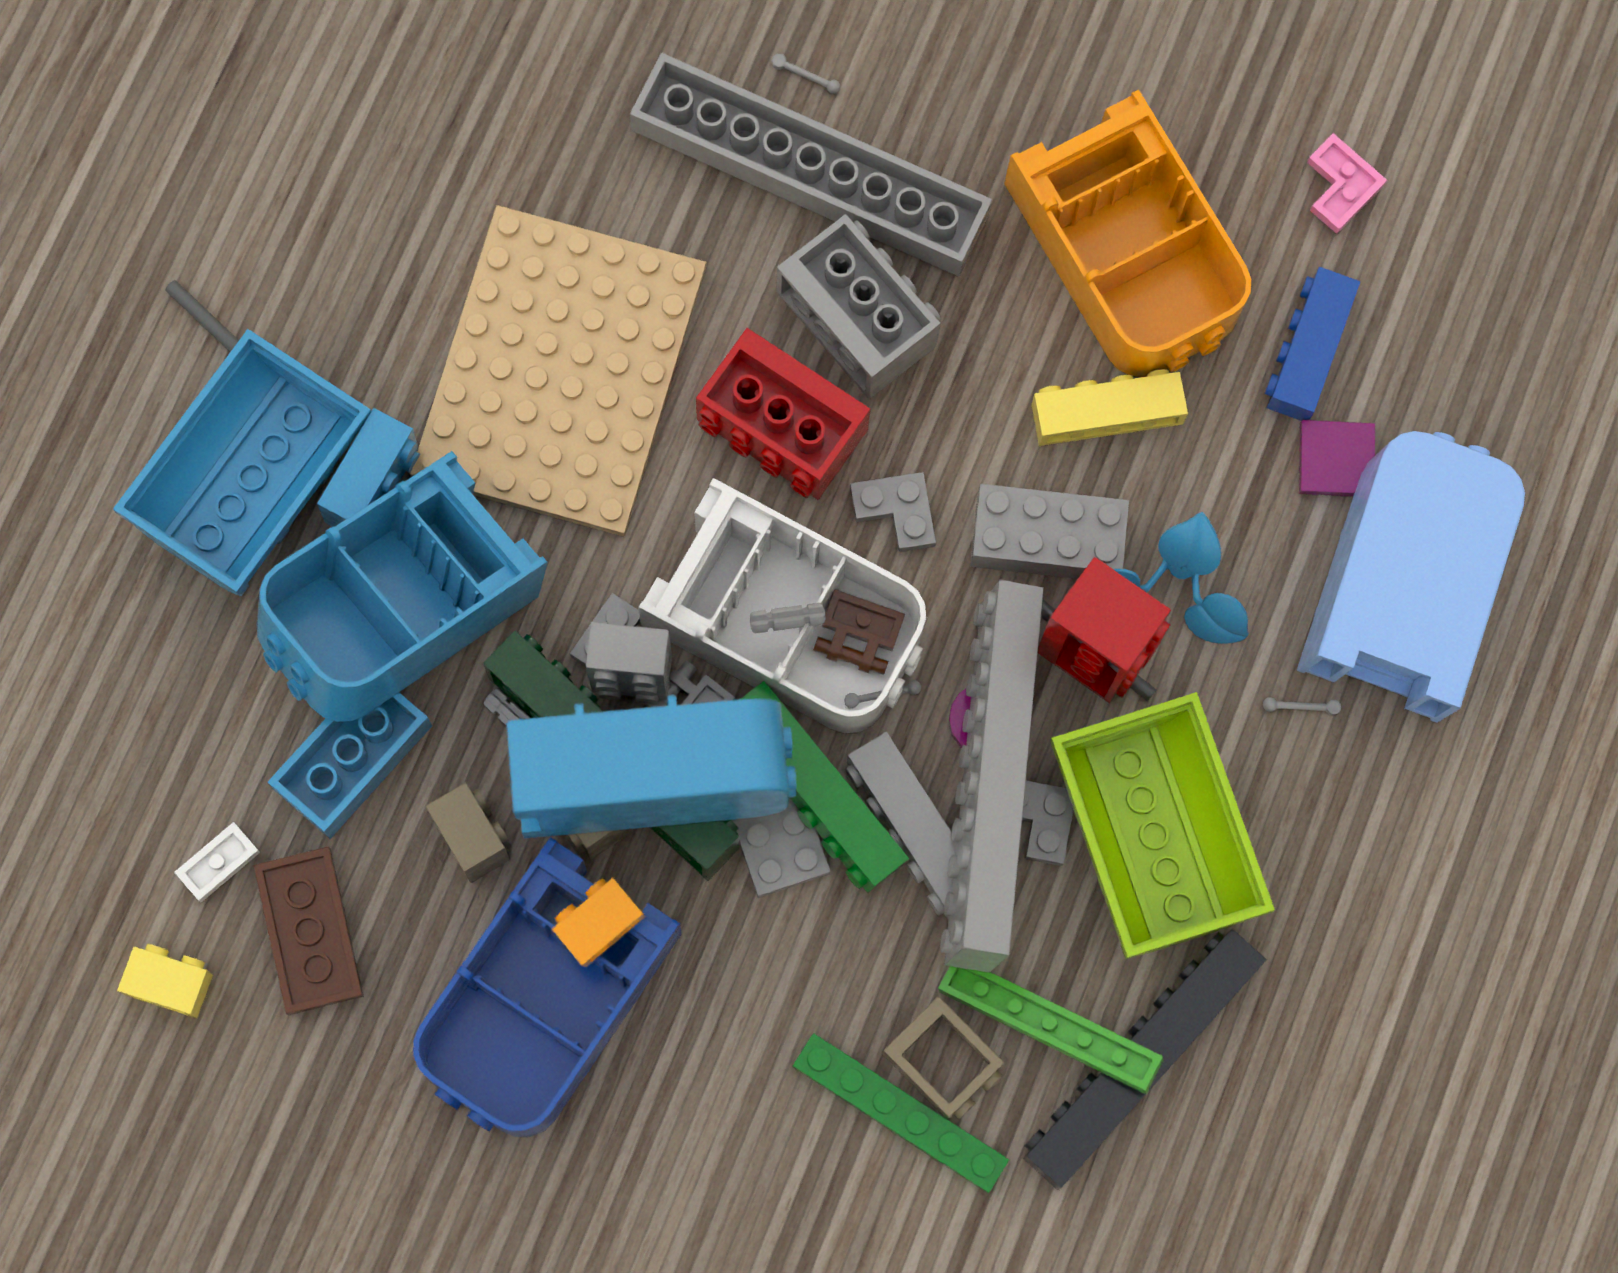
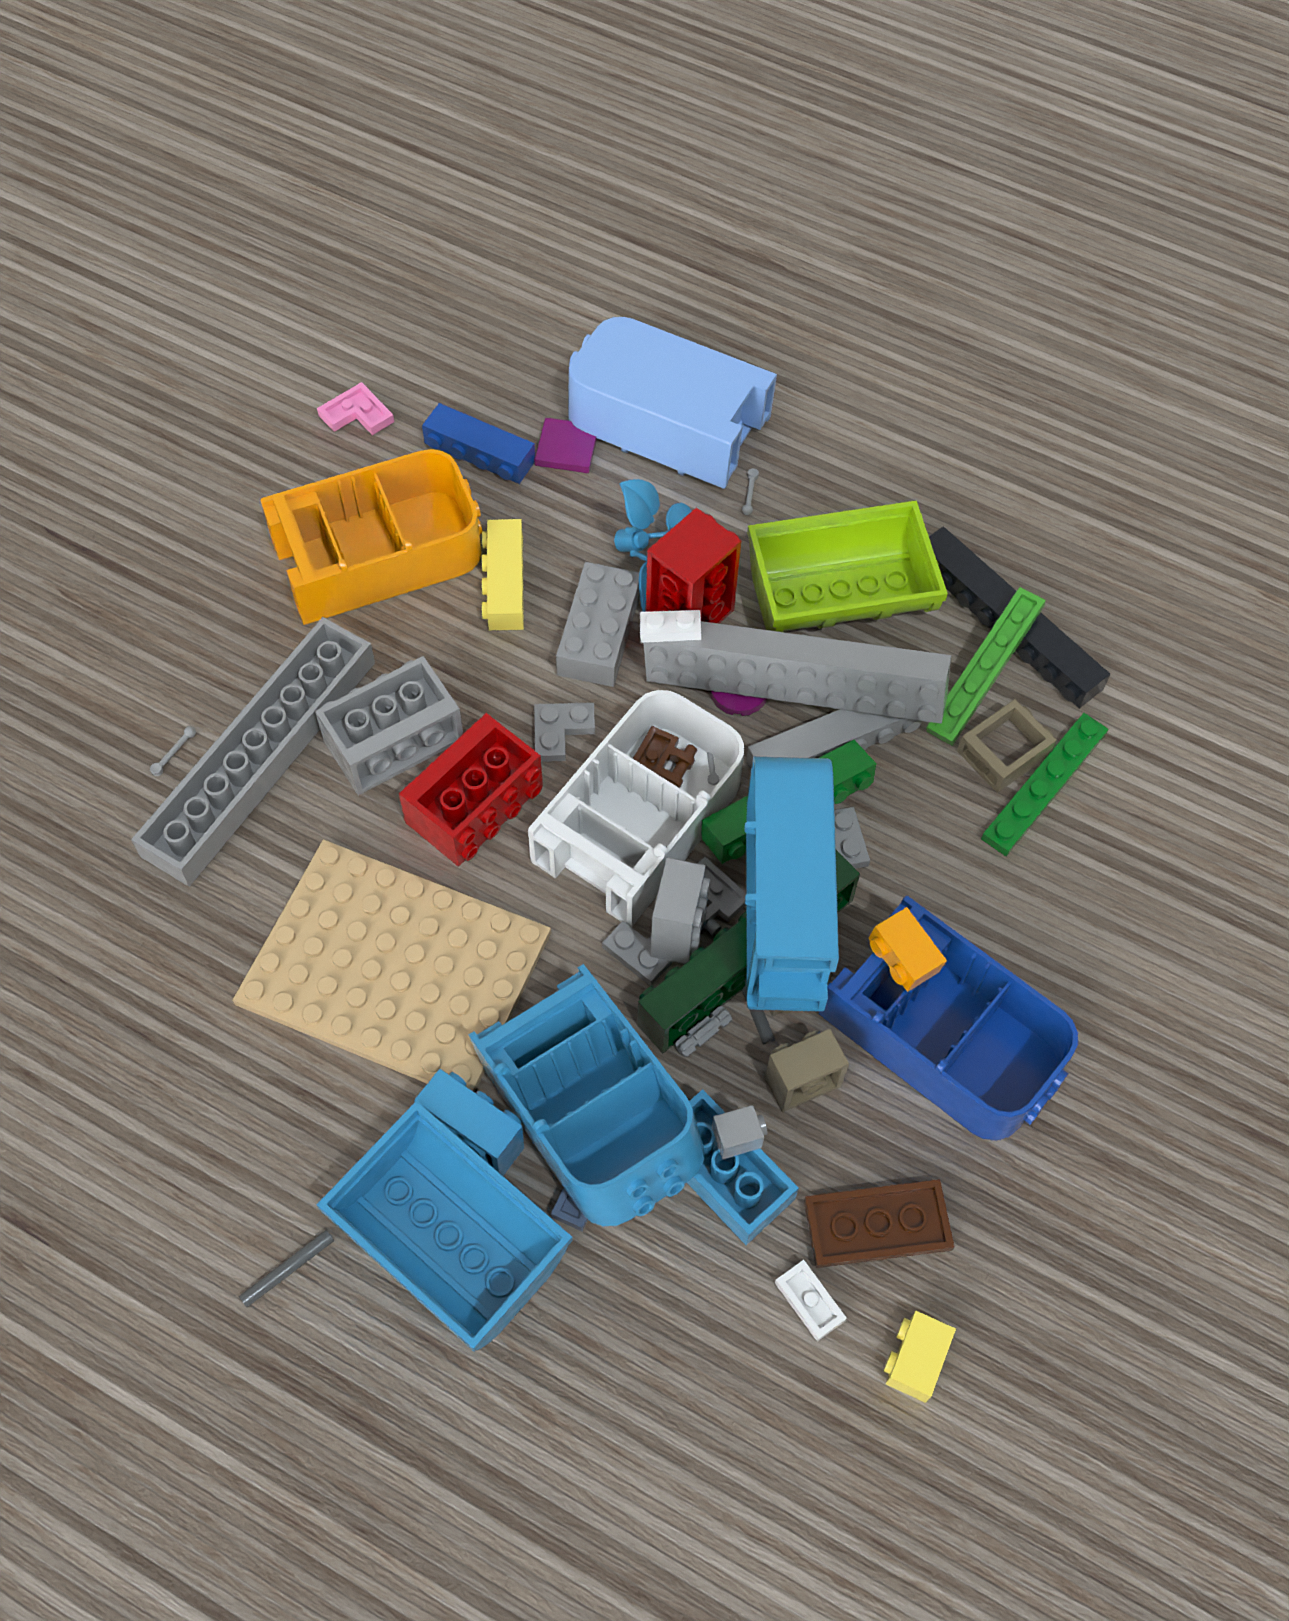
camera: 80 degrees left, 15 degrees down
light grey axle [750,603,825,633] -> none
none -> white plate [640,610,701,643]
none -> light grey brick [712,1105,768,1159]

